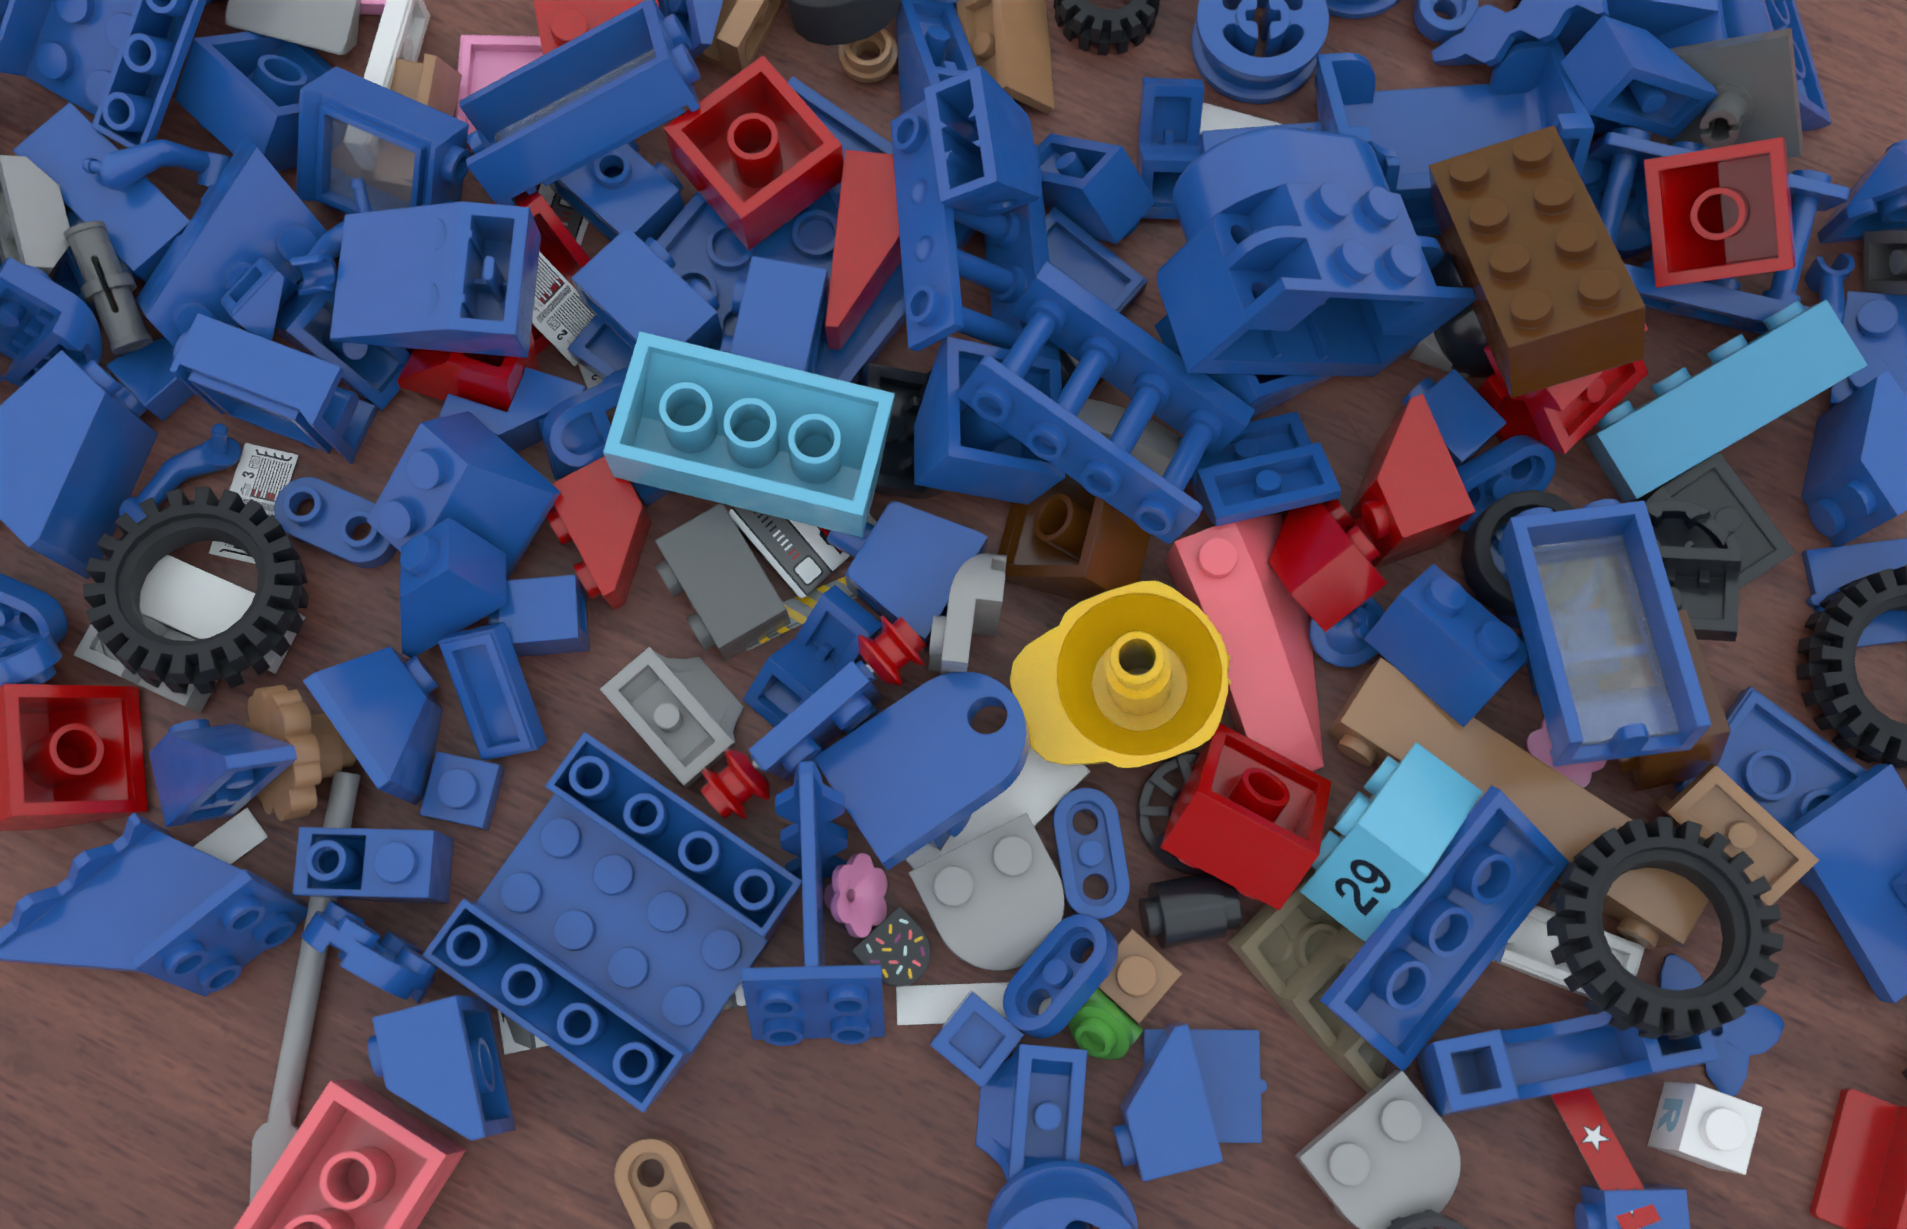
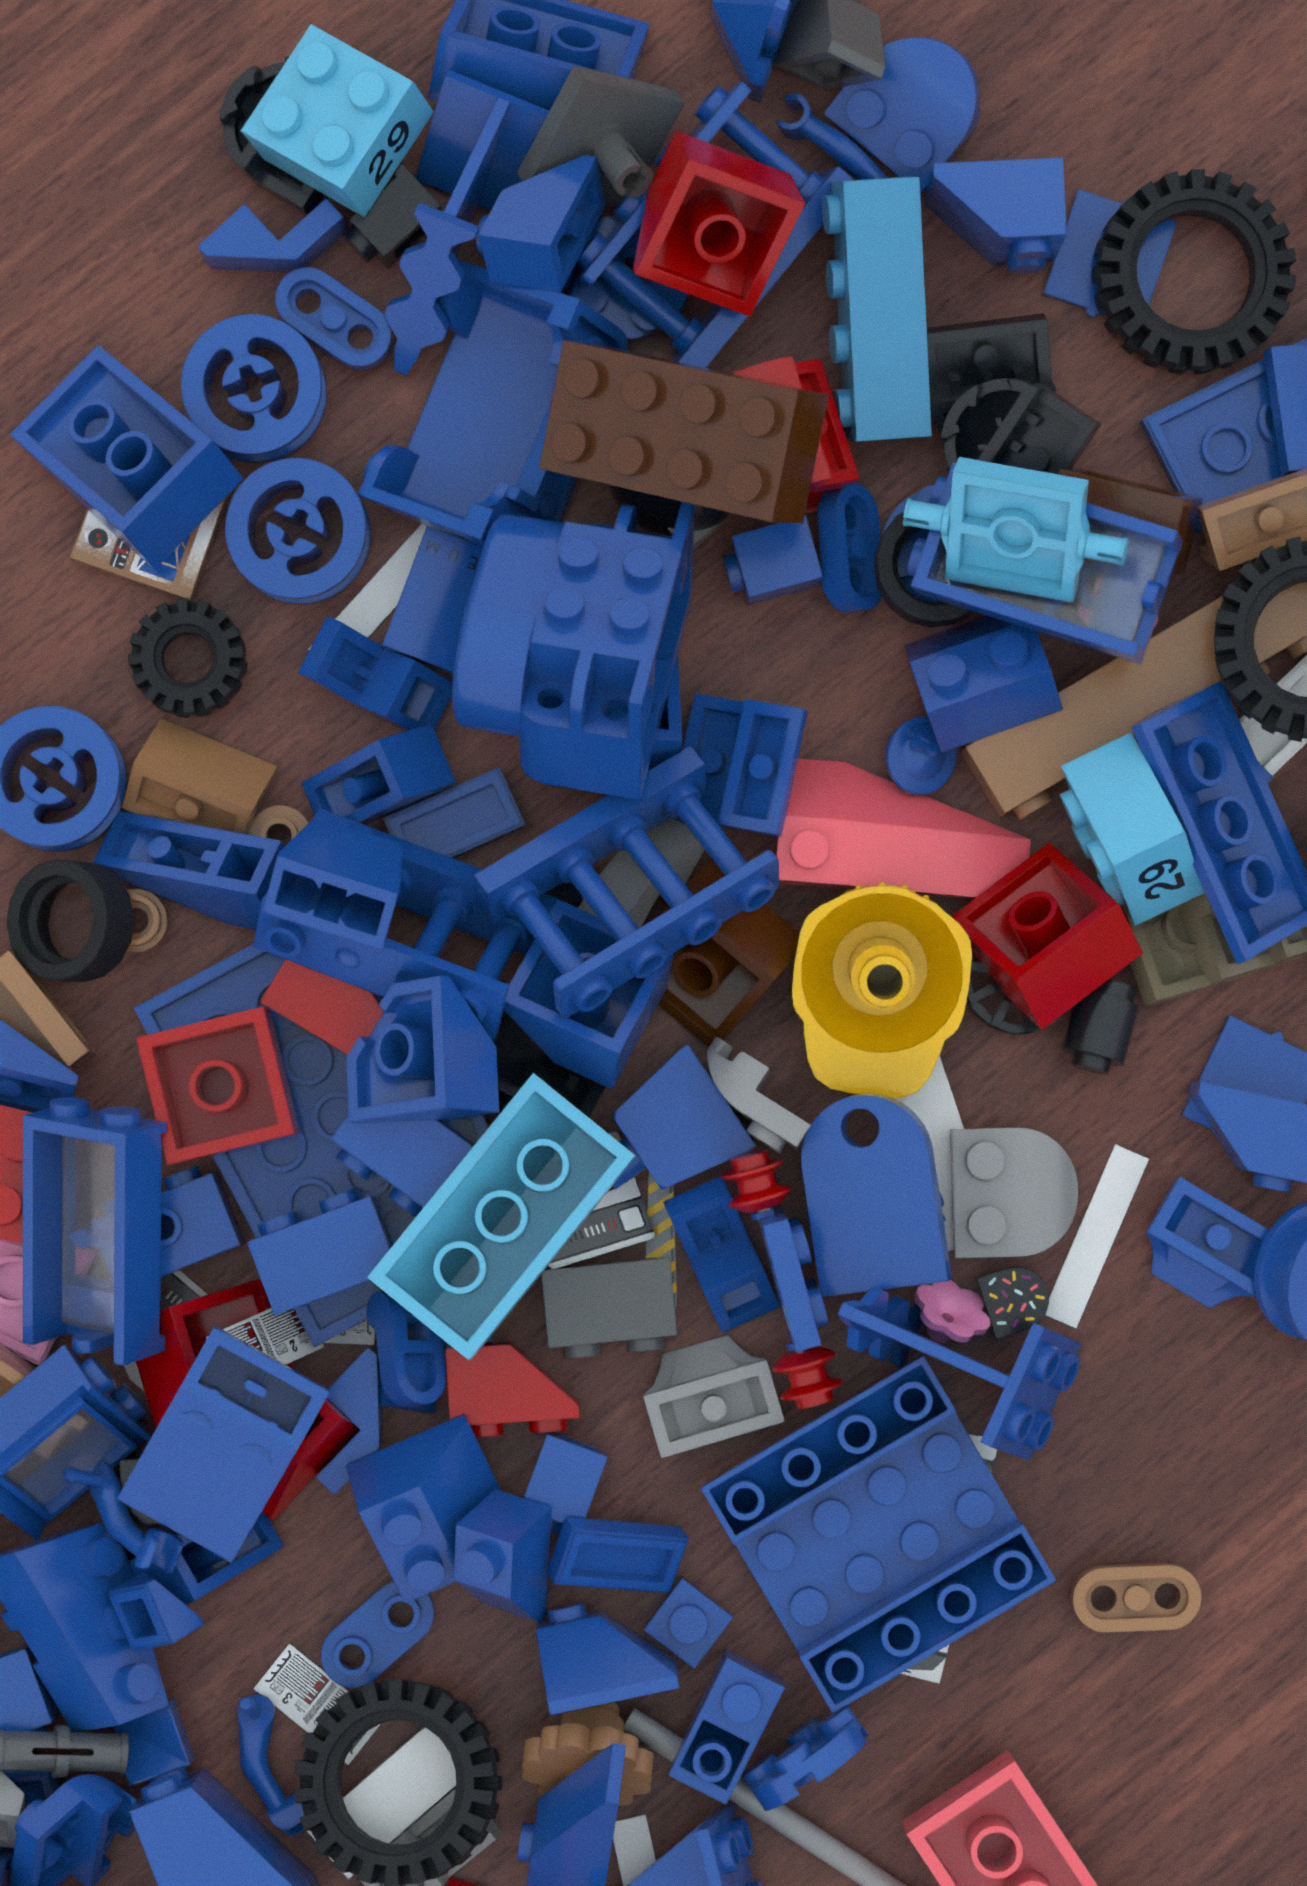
camera: 65 degrees left, 10 degrees up
blue window [169,313,378,464] -> none
blue slope [368,995,516,1141] -> none
blue plate [929,990,1024,1088] -> none
blue plate [1003,914,1118,1039] -> none
blue plate [1052,788,1130,920] -> none
bright green plate [1068,988,1143,1060] -> none
medium nougat plate [1098,929,1182,1024] -> none
red slope [1268,499,1387,632] -> none
red slope [1349,394,1476,569] -> none
none -> blue slope [346,975,499,1123]
none -> medium azure plate [903,457,1129,603]

